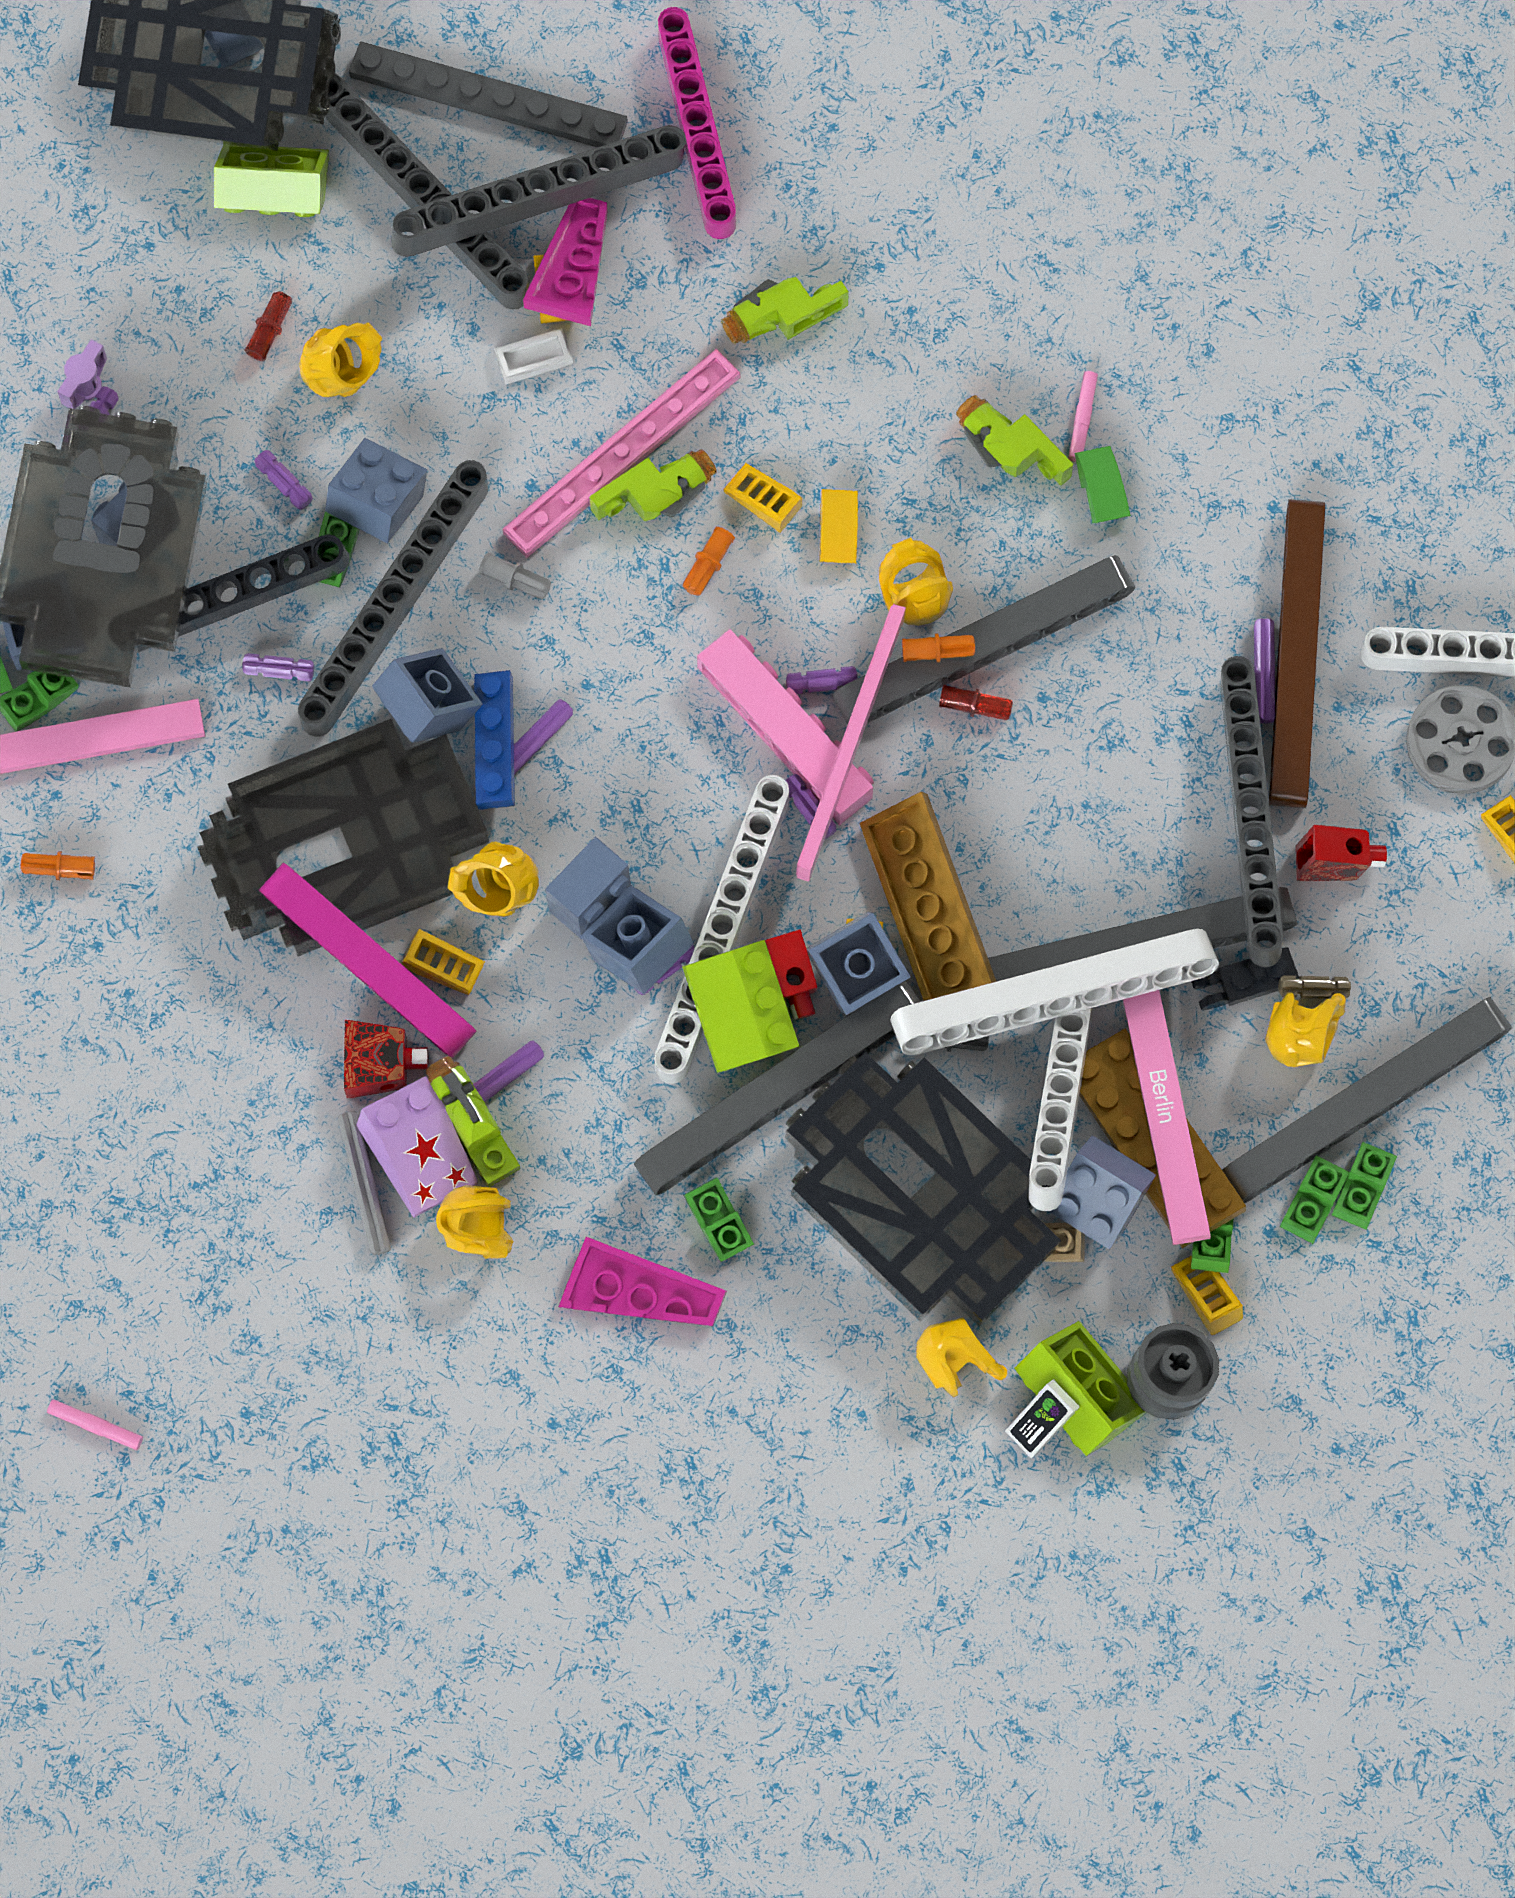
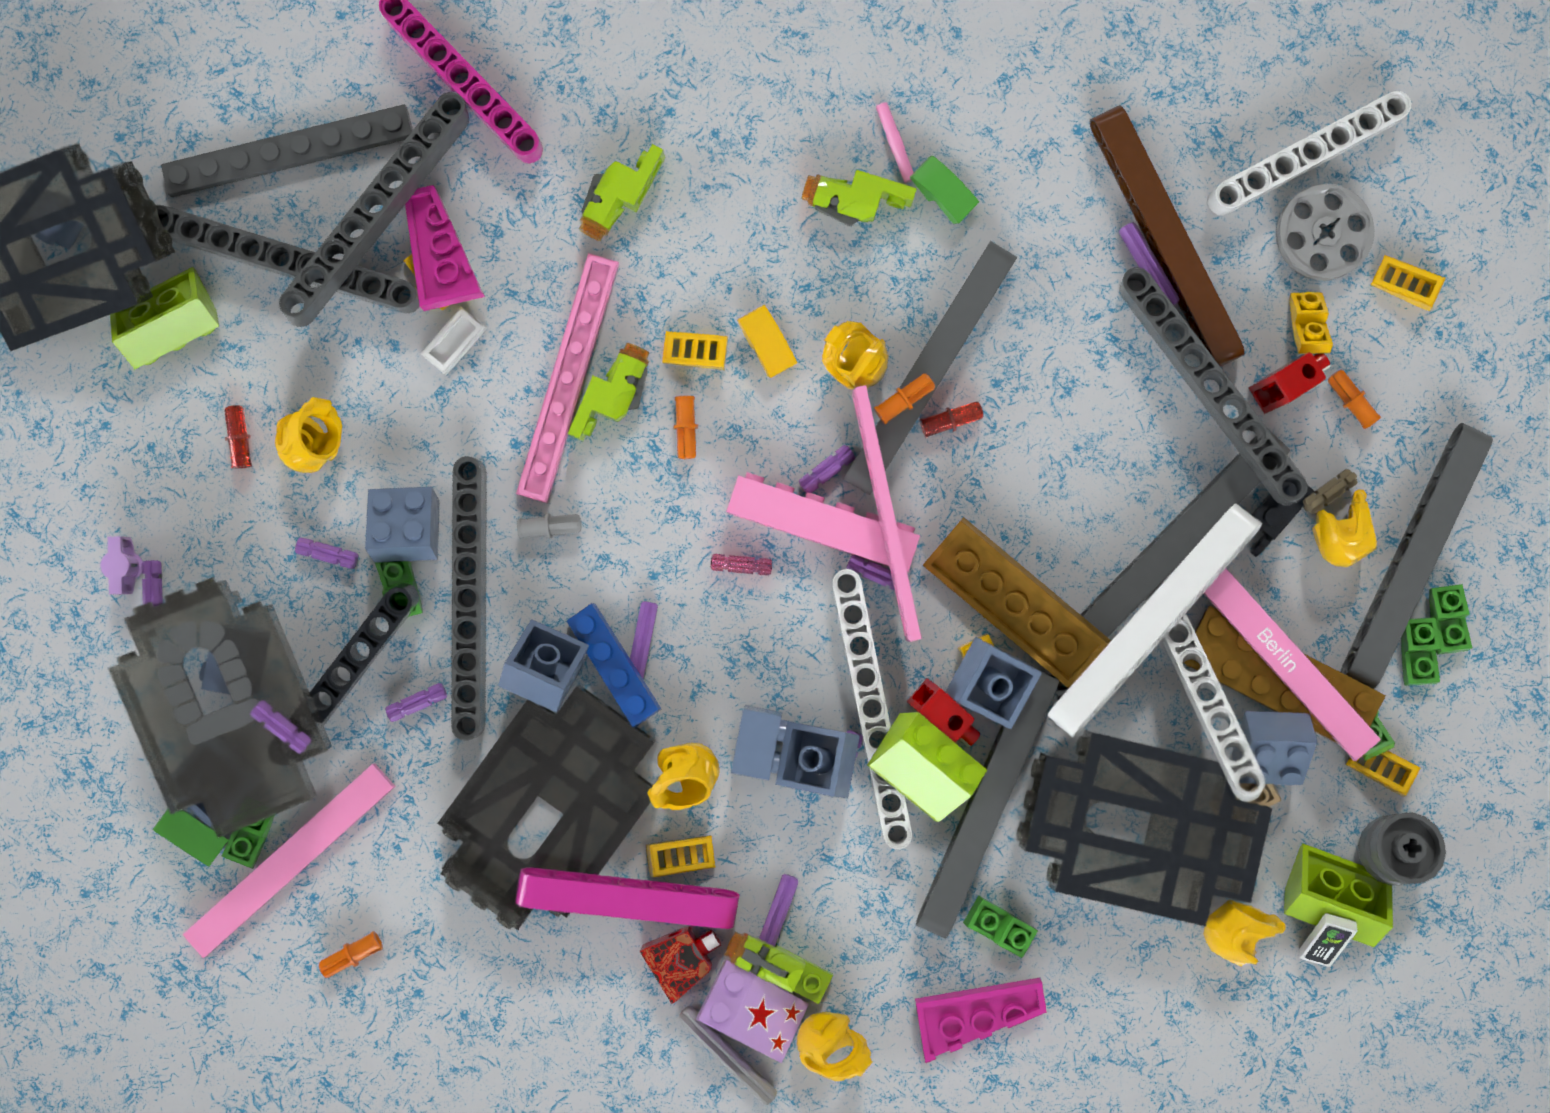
camera: 30 degrees left, 15 degrees up
none -> medium lavender axle [250,701,311,753]
none -> clear pink axle [710,554,773,576]
none -> yellow slope [1289,292,1333,354]
none -> orange axle [1328,370,1381,429]

